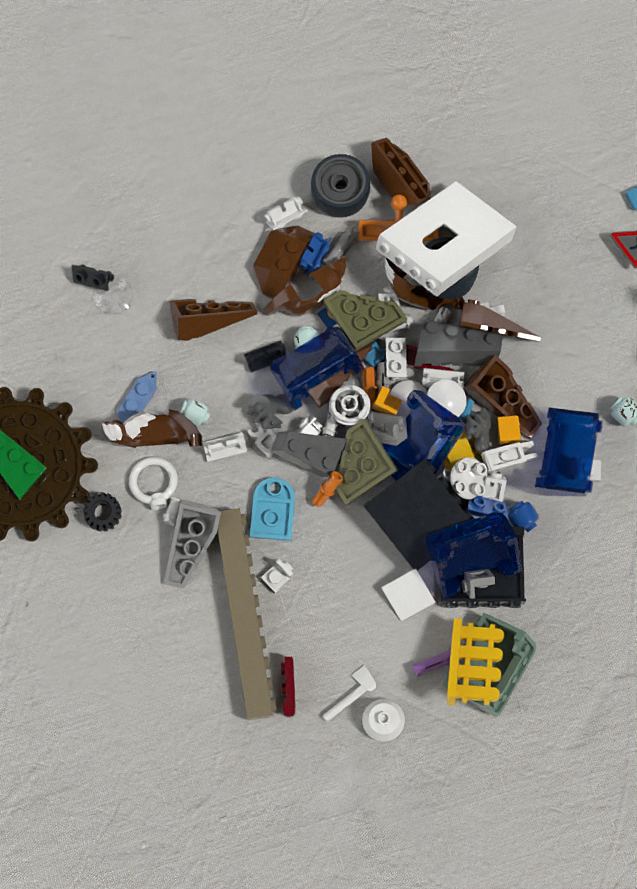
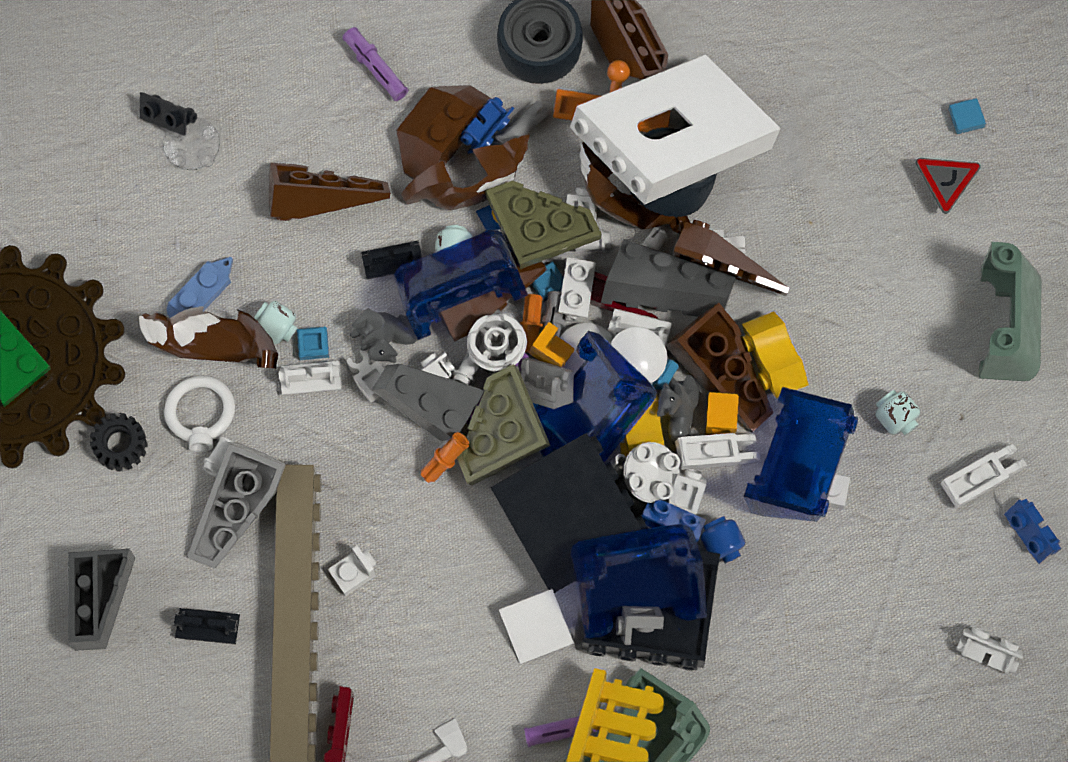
camera: 10 degrees right, 5 degrees down
medium azure tile [250,478,295,541] -> none
white hinge [264,197,308,230] -> none
none -> dark grey wedge [68,548,136,651]
none -> black hinge [174,608,240,645]
none -> dark azure tile [297,327,329,361]
none -> medium lavender pin [342,27,409,101]
none -> yellow brick [741,311,809,398]

